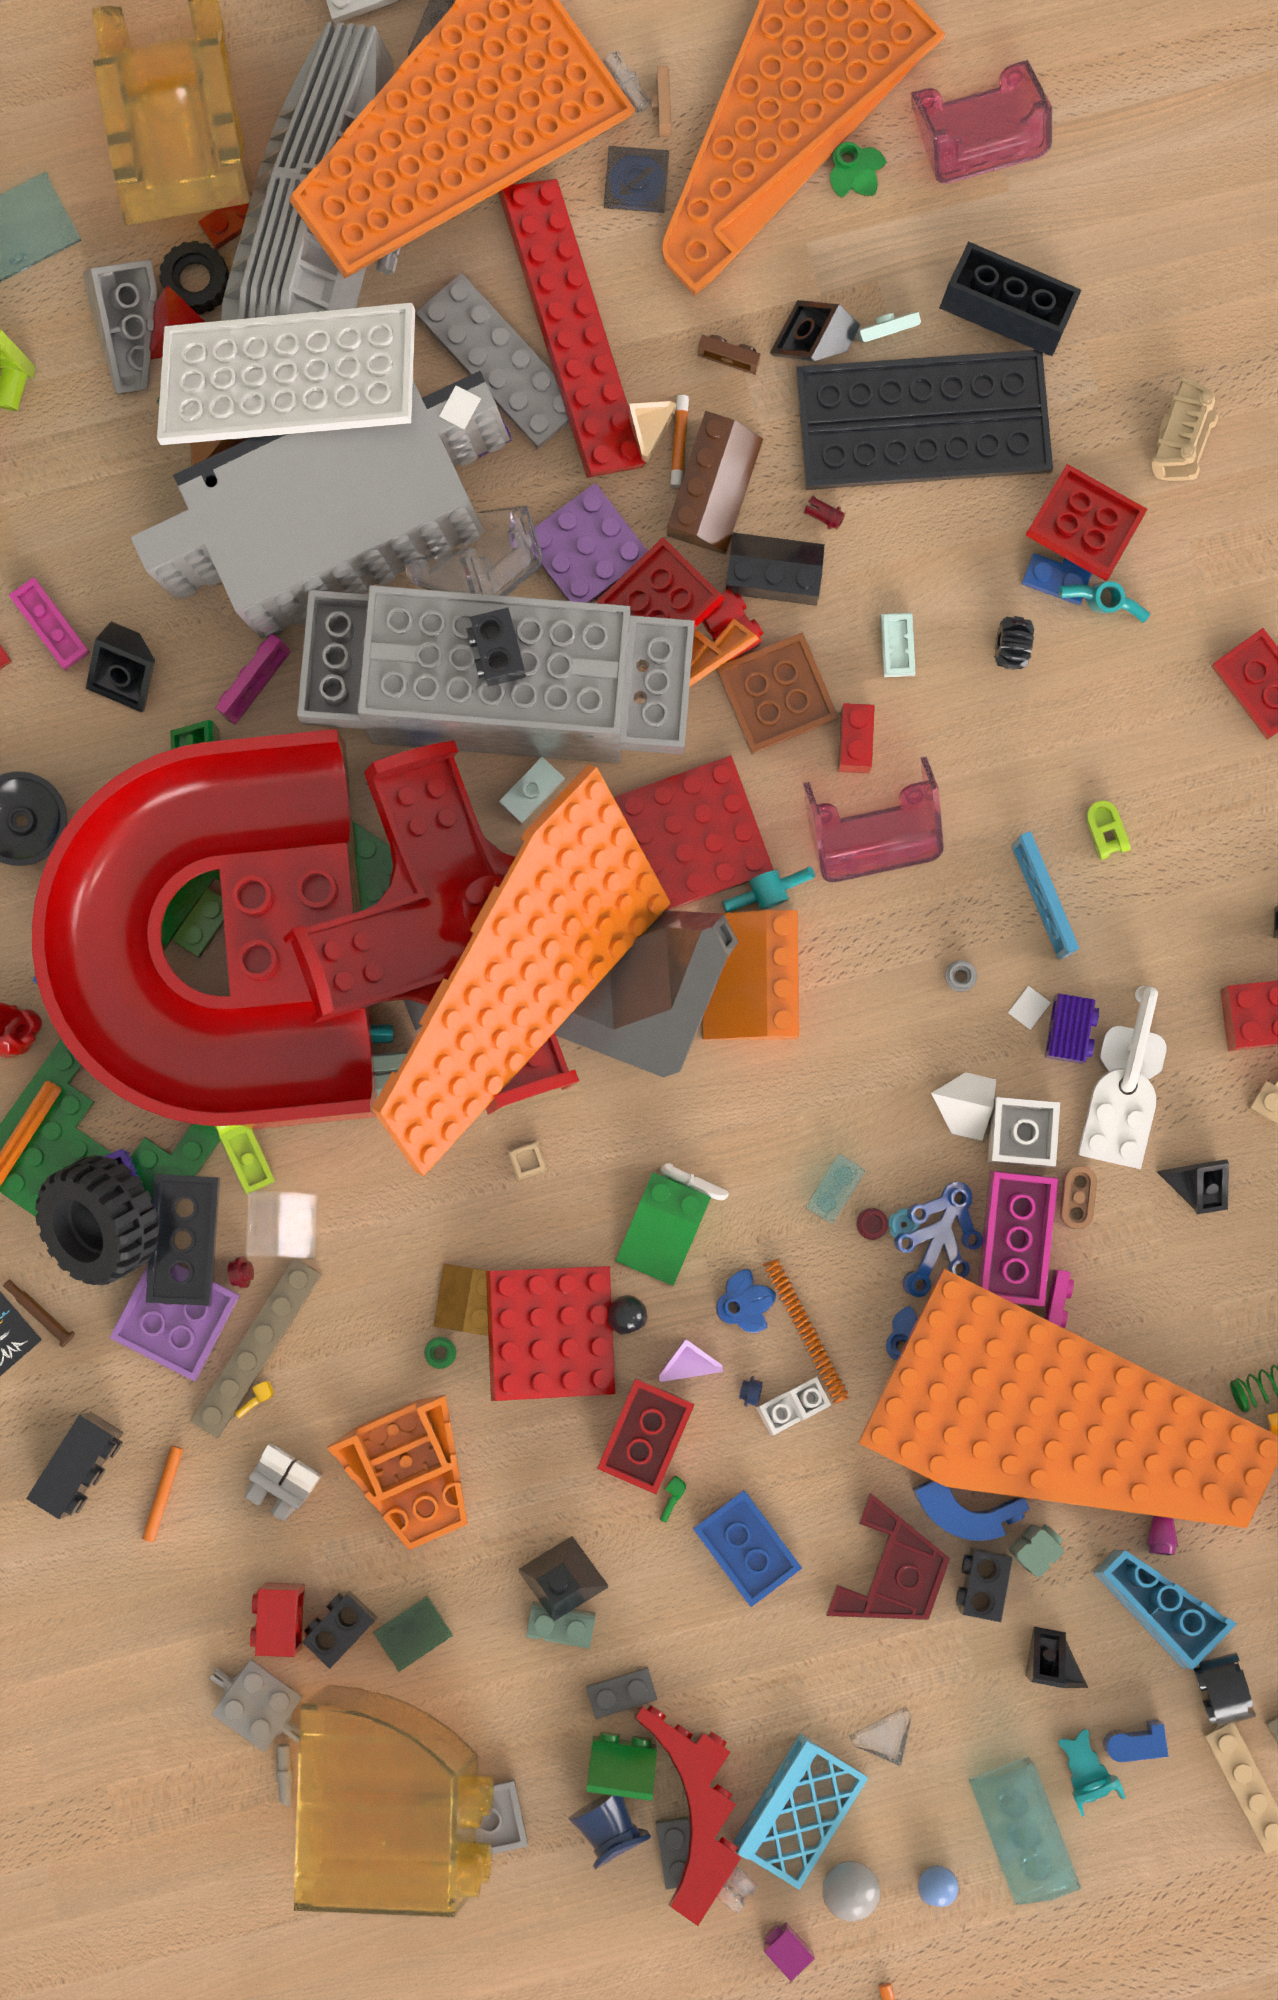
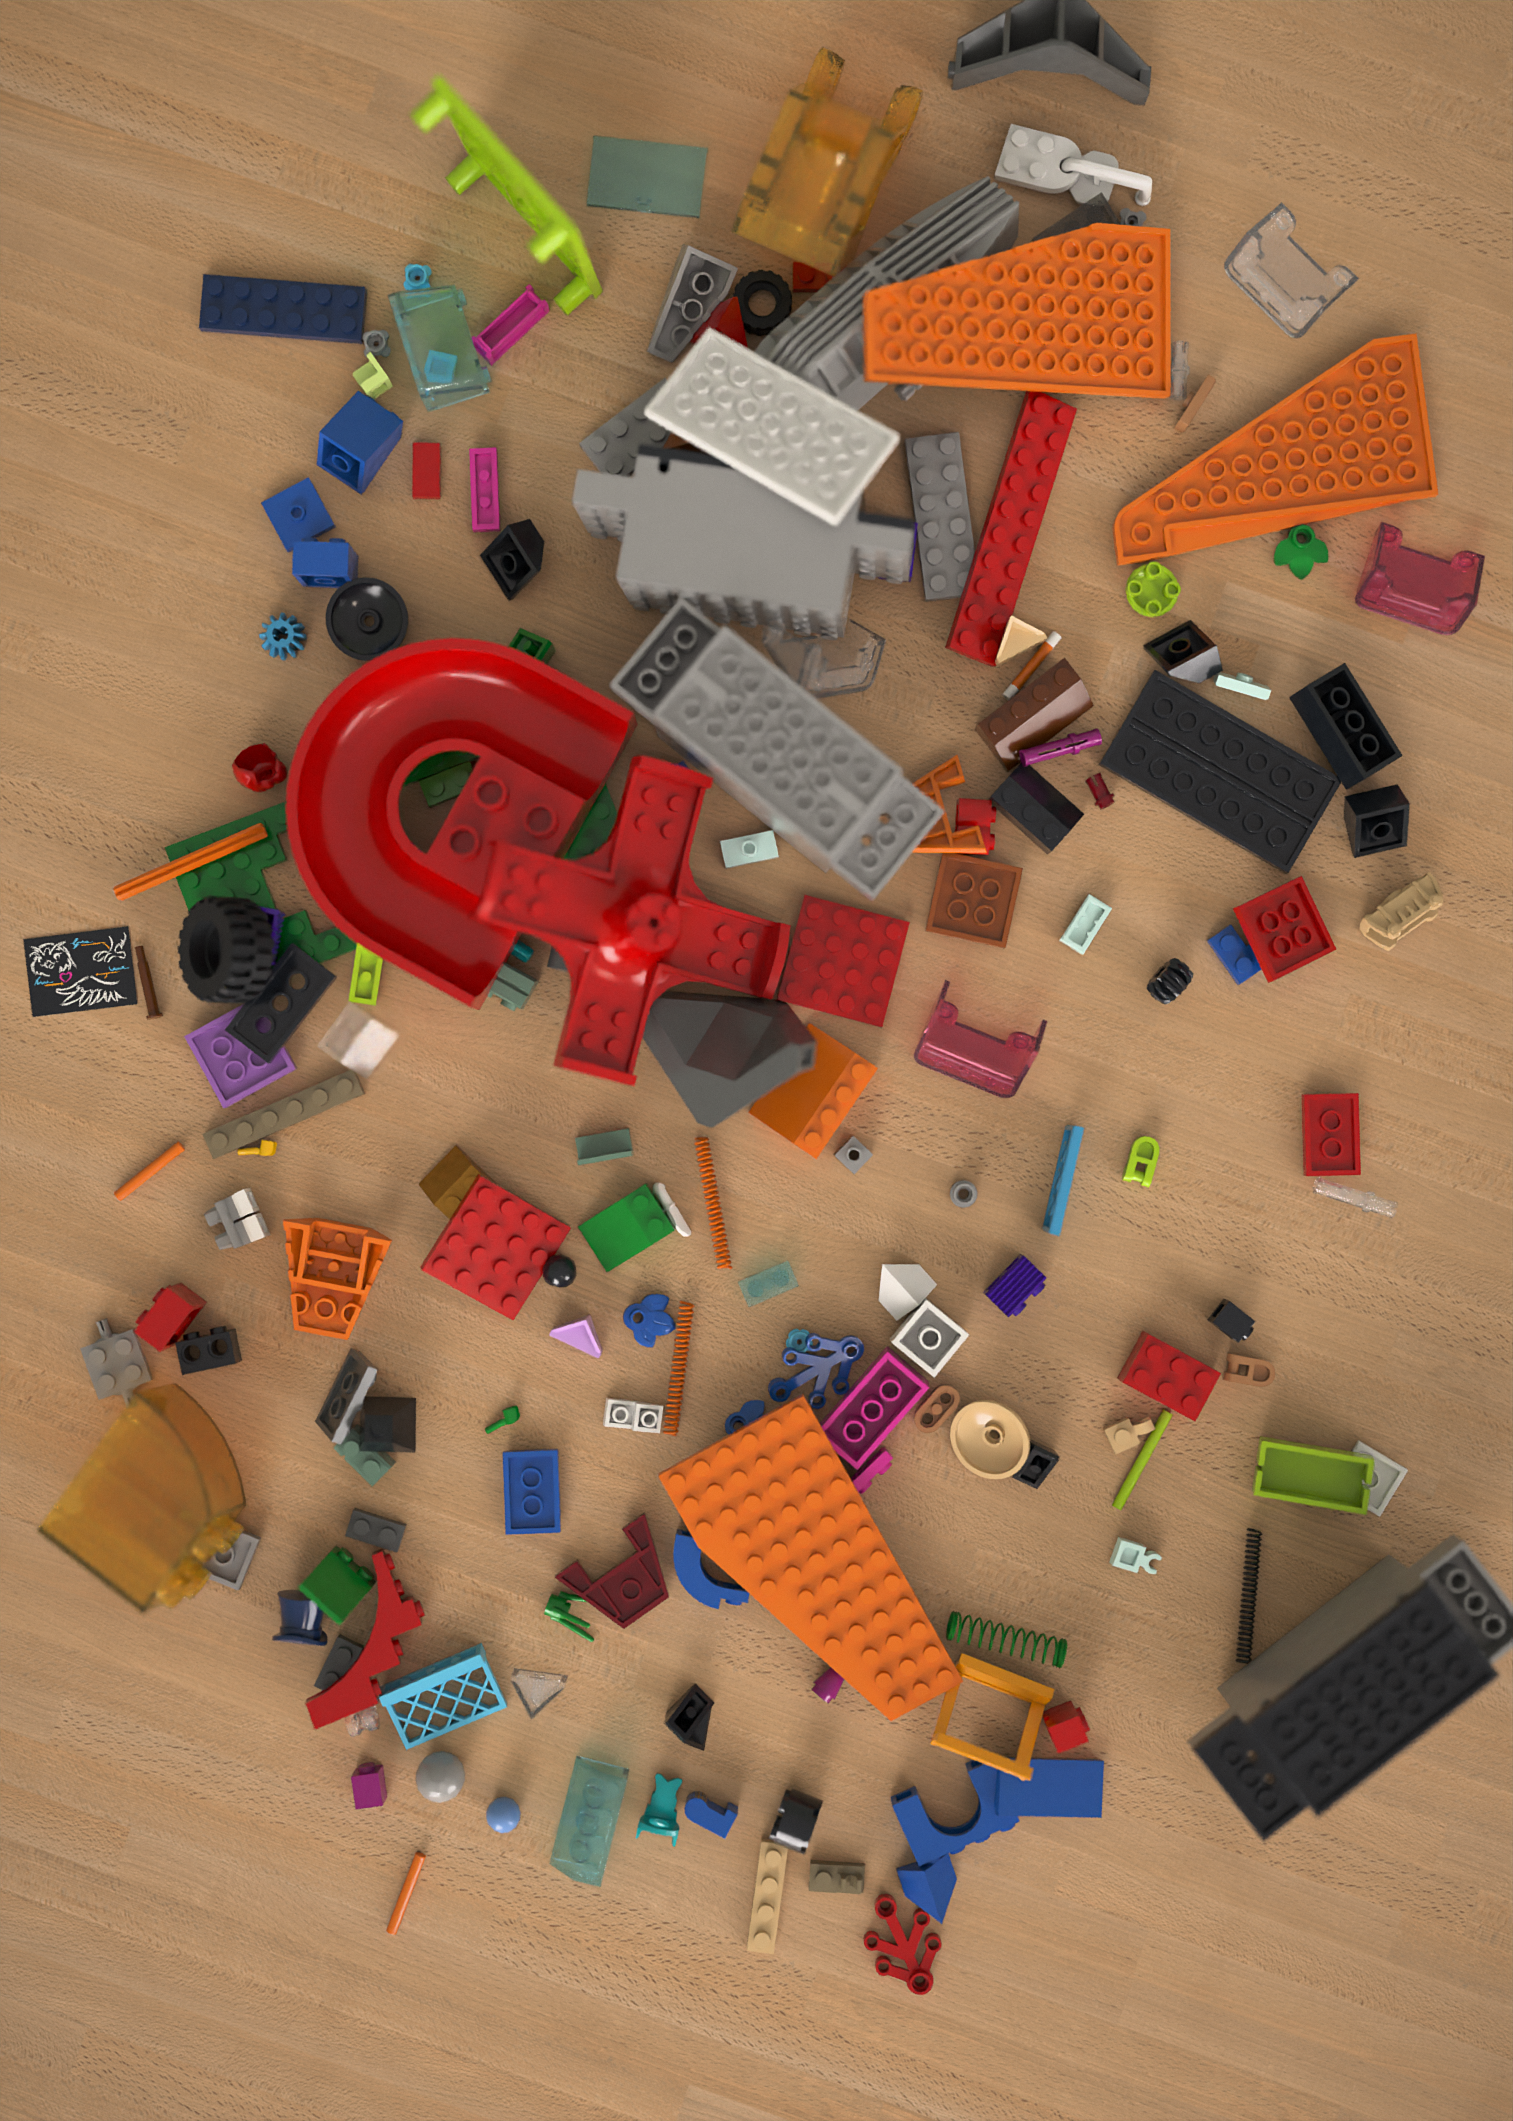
camera: 30 degrees right, 5 degrees up
black brick [26,1412,124,1519] -> none
dark pink plate [215,633,291,725] -> none
dark red plate [228,1256,254,1288] -> none
light grey piece [277,1744,293,1808] -> none
wing [372,764,671,1176] -> none
clear green plate [373,1595,453,1672] -> none
green plate [424,1337,456,1369] -> none
white sticker [439,386,481,430] -> none
black brick [466,607,526,687] -> none
tan tile [508,1141,548,1181] -> none
medium lavender plate [521,483,648,603] -> none
red plate [596,537,725,629] -> none
red brick [597,1378,695,1495] -> none
clear smoke tile [604,146,669,213] -> none
reddish brown plate [697,335,761,375] -> none
teal piece [722,866,815,913] -> none
dark blue plate [739,1376,763,1407] -> none
red brick [838,703,875,773] -> none
dark red plate [856,1208,888,1240] -> none
black brick [956,1548,1013,1622] -> none
white sticker [1008,986,1051,1030] -> none
sand green brick [1008,1524,1064,1577] -> none
teal piece [1059,581,1151,623] -> none
white plate [1078,986,1167,1169] -> none
dark azure wedge [1093,1550,1237,1670] -> none
none -> dark grey plate [315,1348,378,1444]
none -> green plant [544,1591,594,1642]
none -> sand green panel [575,1128,634,1165]
none -> light grey plate [579,378,672,477]
none -> orange piece [694,1137,733,1270]
none -> light grey plate [834,1135,873,1174]
none -> tan dish [950,1400,1030,1479]
none -> magenta pin [1019,728,1102,767]
none -> lime dish [1125,561,1181,617]
none -> black slope [1344,784,1410,858]

